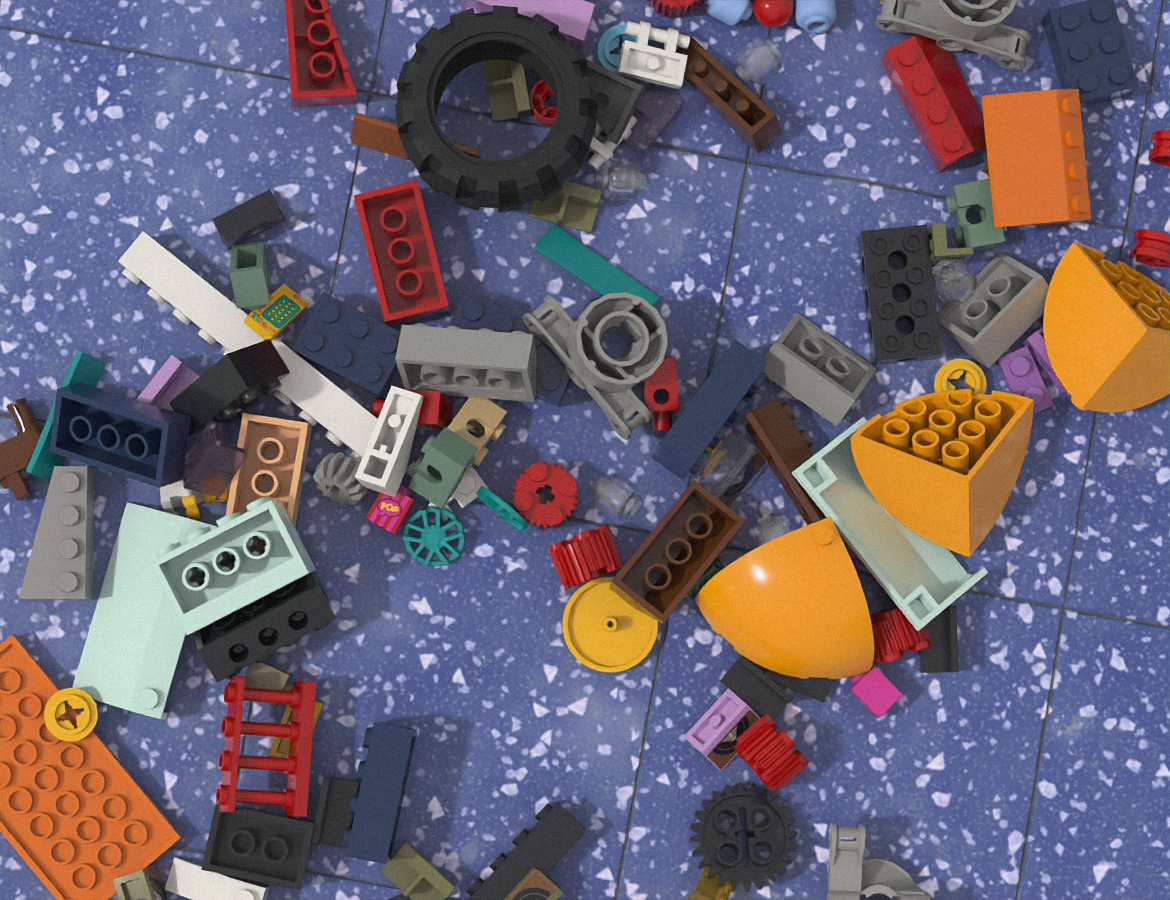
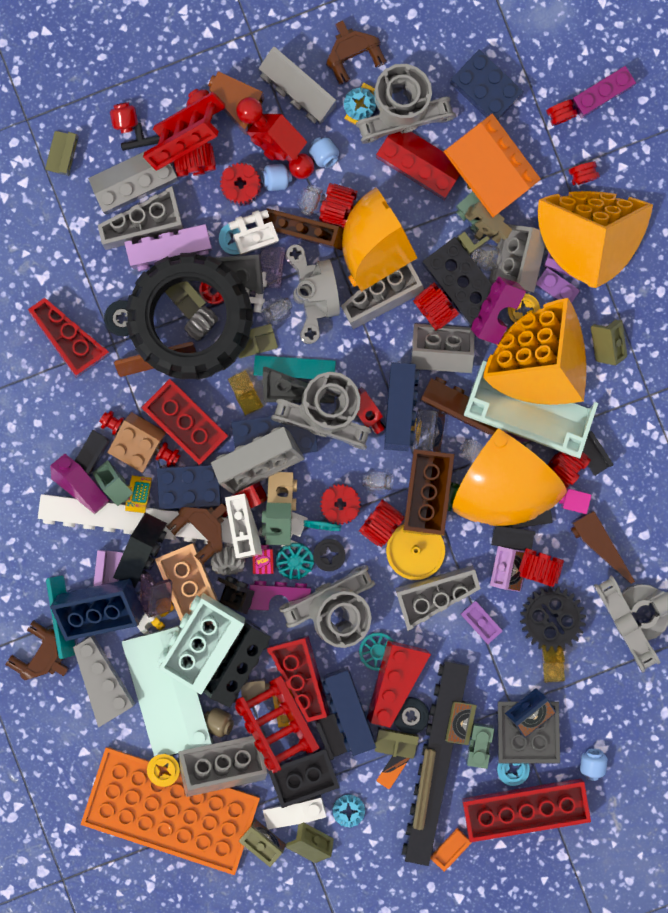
camera: 30 degrees left, 5 degrees up
none -> magenta slope [50,454,109,514]
none -> medium nougat brick [99,411,181,473]
none -> black bush [104,300,129,337]
none -> reddish brown connector [166,503,227,565]
none -> light grey slope [178,736,268,797]
none -> light grey gear [184,306,218,341]
none -> dark tan head [204,707,234,738]
none -> black bracket [217,576,255,614]
none -> clear yellow slope [228,370,263,416]
none -> magenta arch [249,580,311,611]
none -> dark grey wing [263,367,335,403]
none -> red wedge [266,635,330,722]
none -> light grey piece [279,565,375,648]
none -> light grey piece [285,245,340,344]
none -> black gear [313,539,345,571]
none -> red brick [319,183,358,229]
none -> light grey wedge [341,262,424,330]
none -> light orange brick [342,187,417,292]
none -> teal wheel [359,633,394,671]
none -> red wedge [367,640,431,728]
none -> black bush [394,697,429,734]
none -> light grey wedge [395,565,481,631]
none -> red brick [413,283,459,331]
none -> medium lavender plate [460,601,502,644]
none -> dark tan piece [464,202,512,244]
none -> magenta arch [471,276,526,345]
none -> reddish brown slope [570,511,635,584]
none -> olive panel [591,319,627,366]

